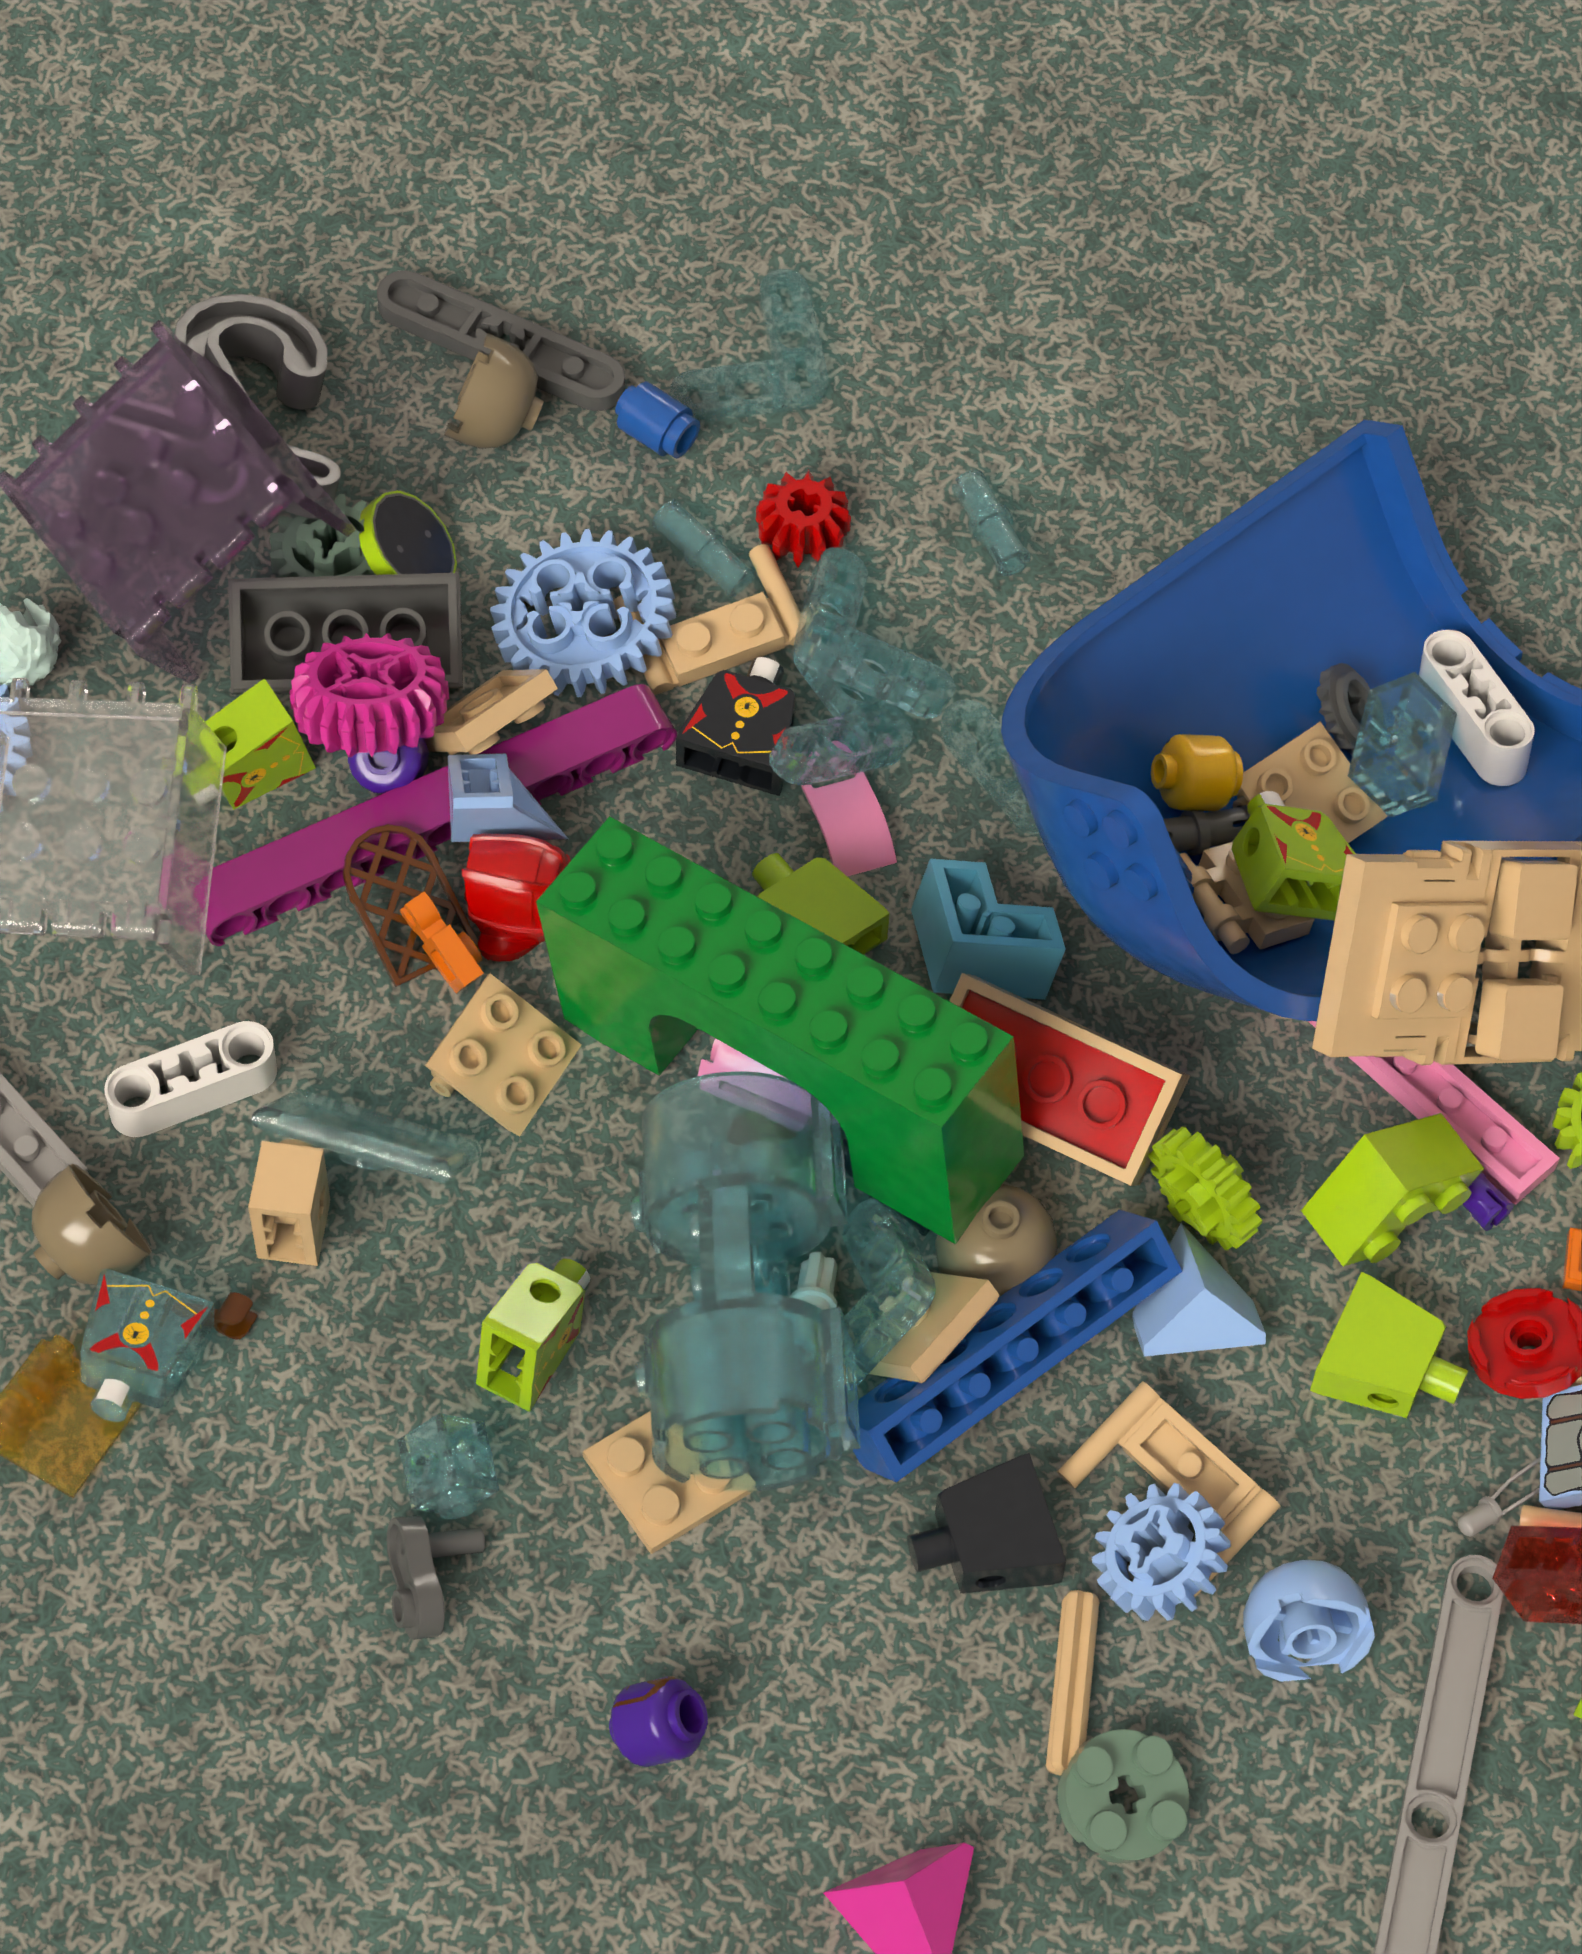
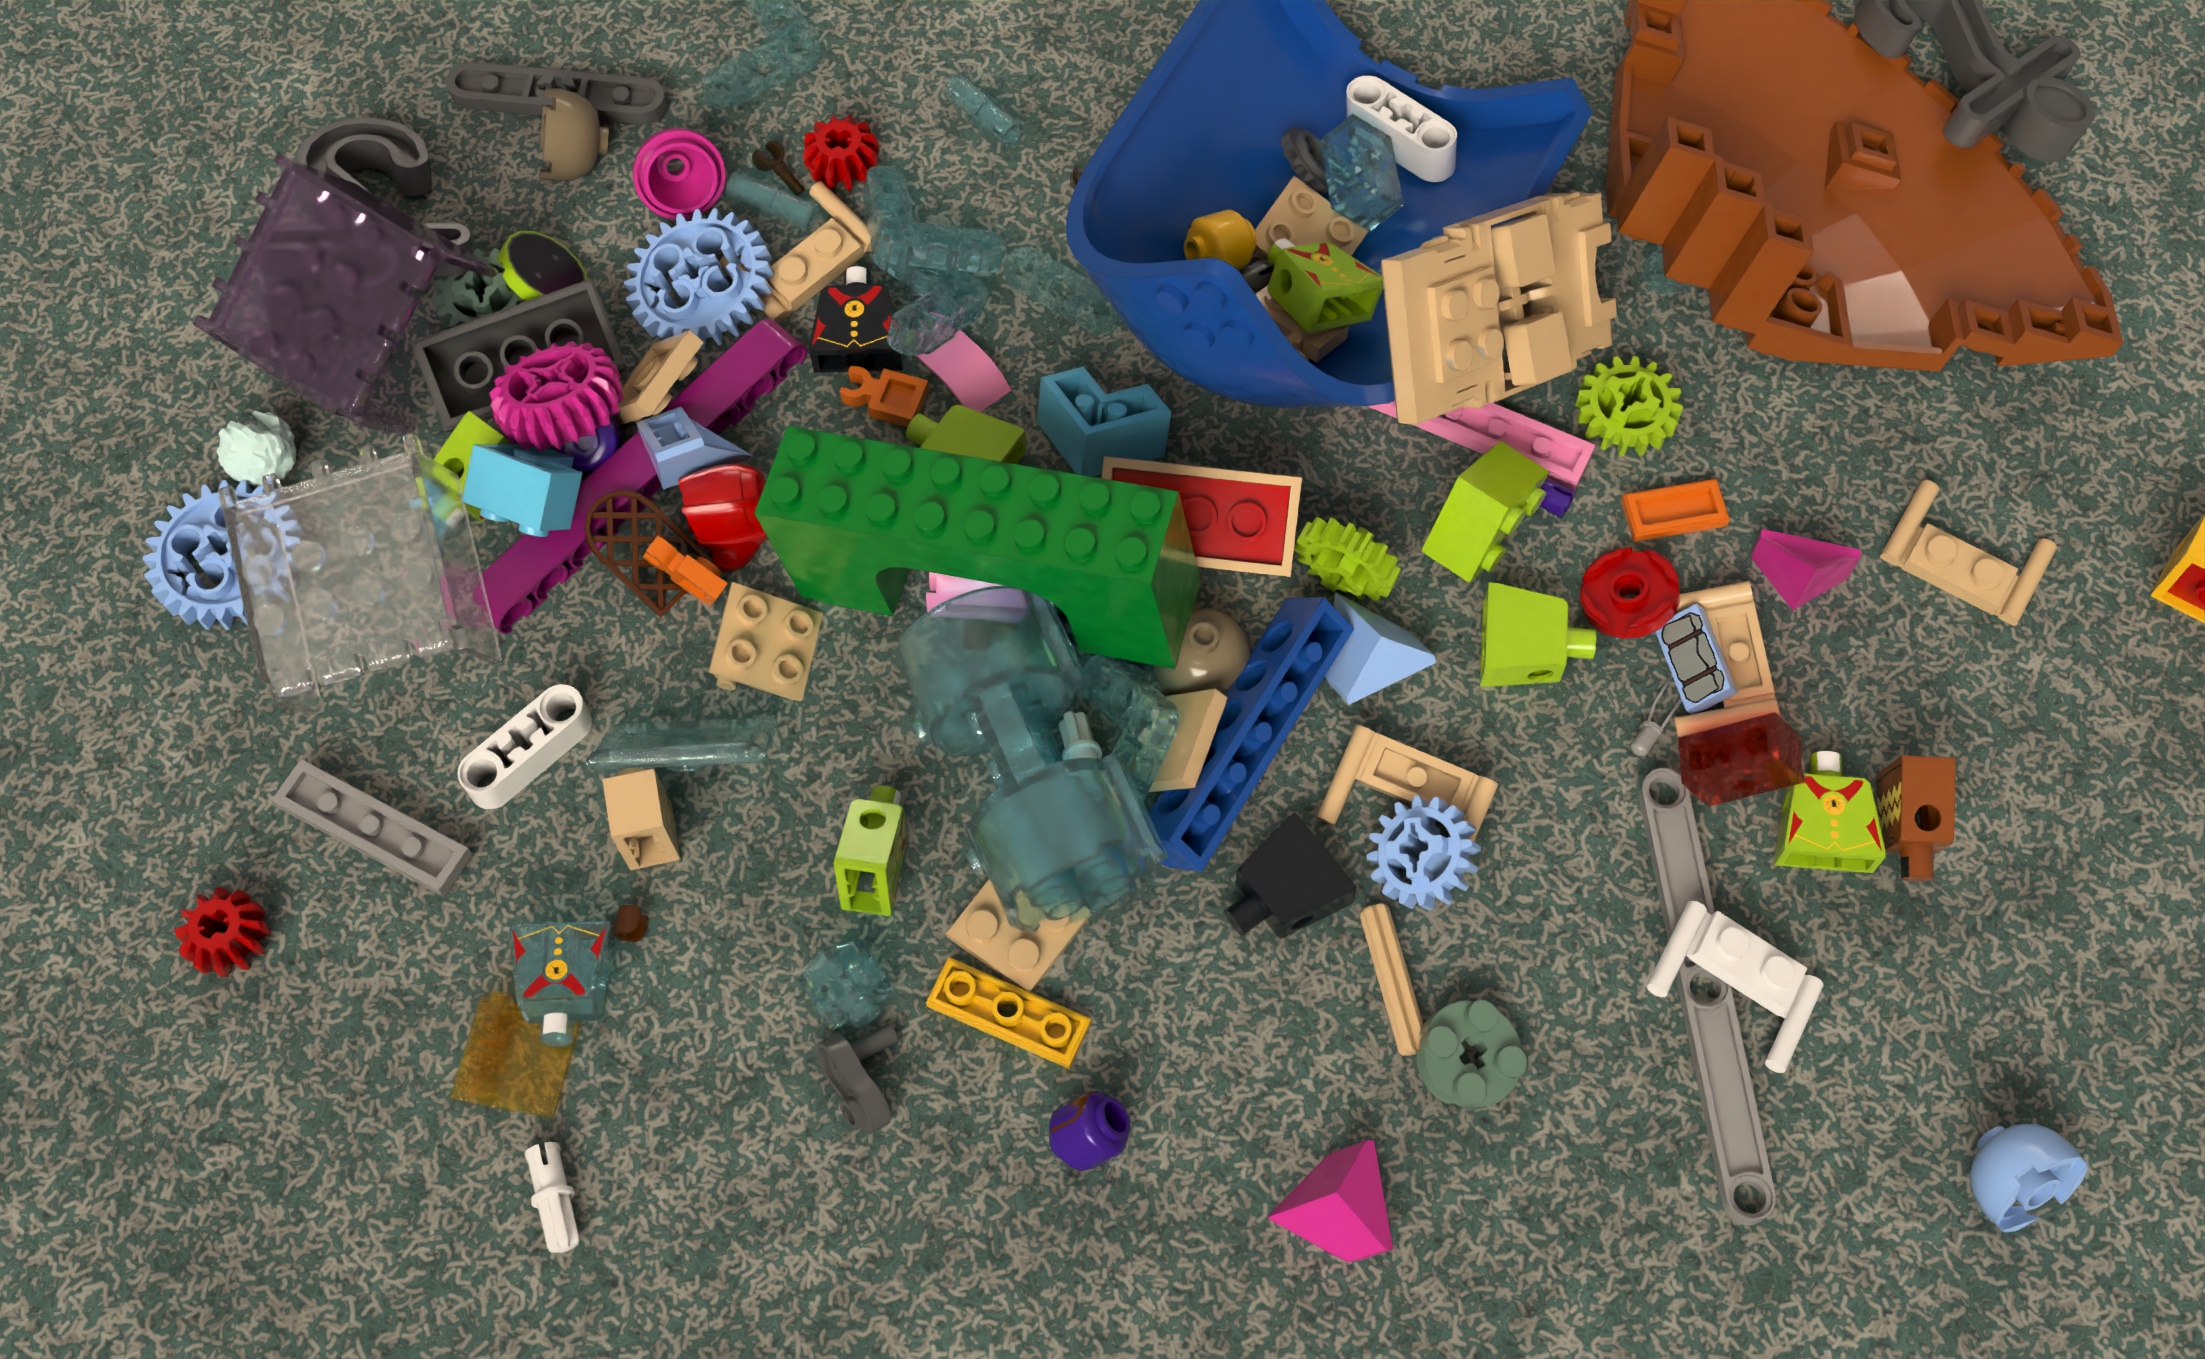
camera: 15 degrees left, 5 degrees up
dark tan cylinder [32,1163,152,1286] -> none
blue brick [615,381,700,459] -> none
light blue cylinder [1243,1560,1375,1681] -> none
none -> medium azure brick [461,444,583,537]
none -> white axle [525,1142,580,1253]
none -> dark pink piece [633,128,725,219]
none -> dark brown hand [752,141,805,197]
none -> orange plate [839,366,930,428]
none -> yellow tile [926,957,1091,1069]
none -> white plate [1647,901,1824,1073]

